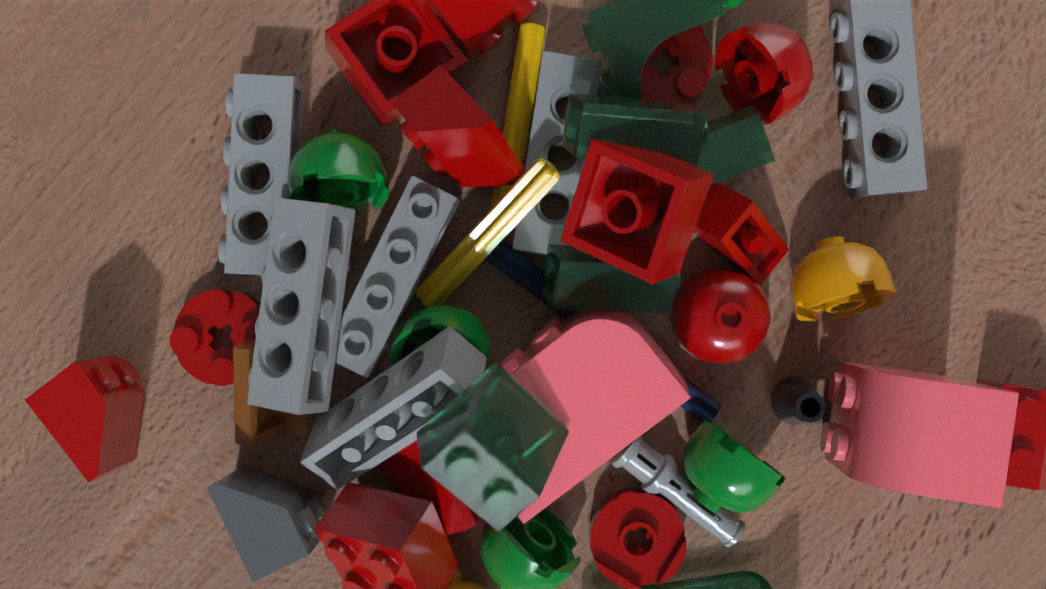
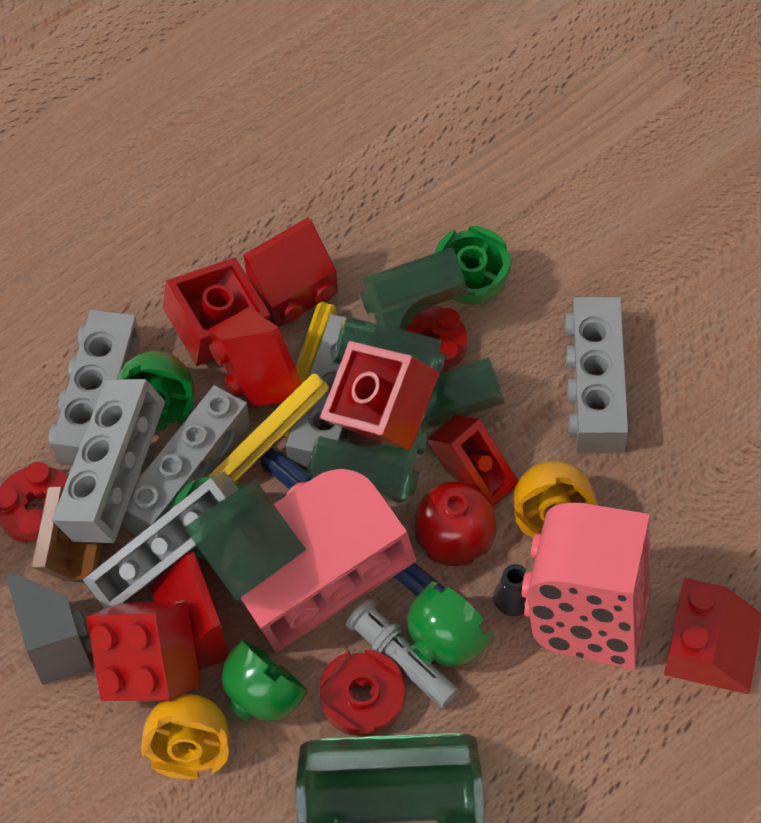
camera: 10 degrees right, 30 degrees down
red cylinder [715,21,813,125] -> none

